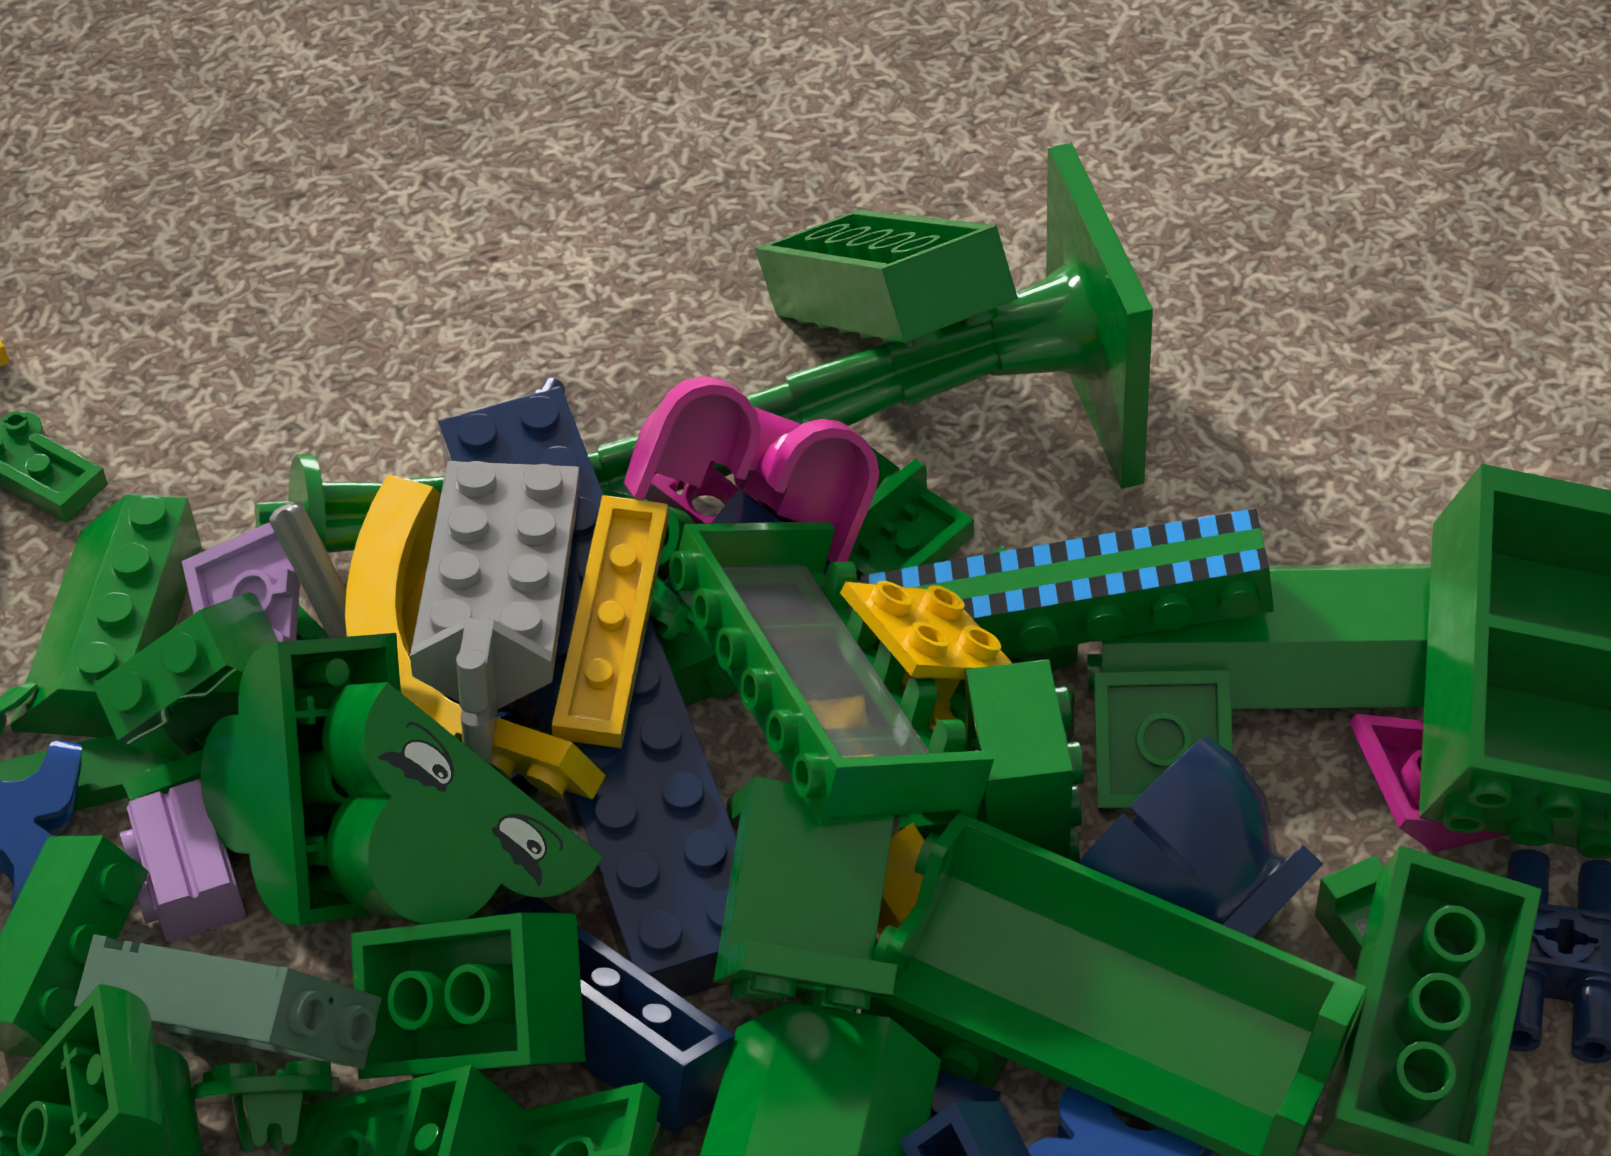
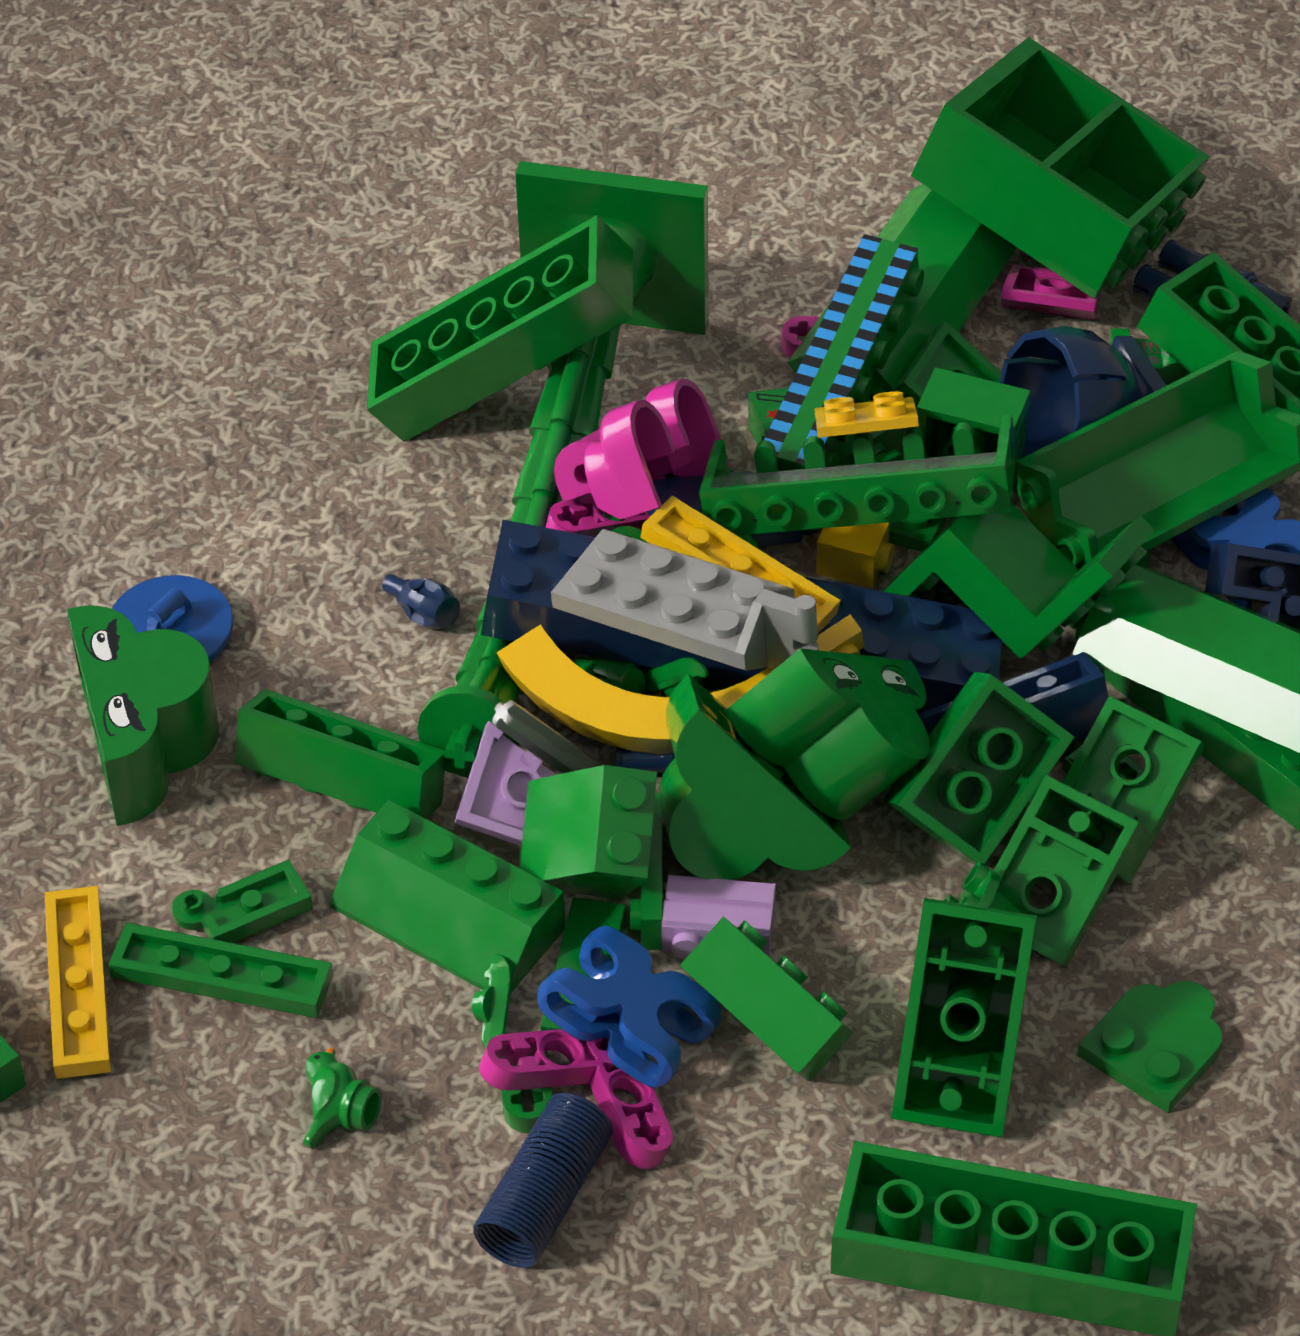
camera: 65 degrees left, 0 degrees up
sand green door [74,934,382,1070] -> none
none -> green brick [66,605,219,826]
none -> blue shield [112,575,233,663]
none -> green brick [235,688,446,819]

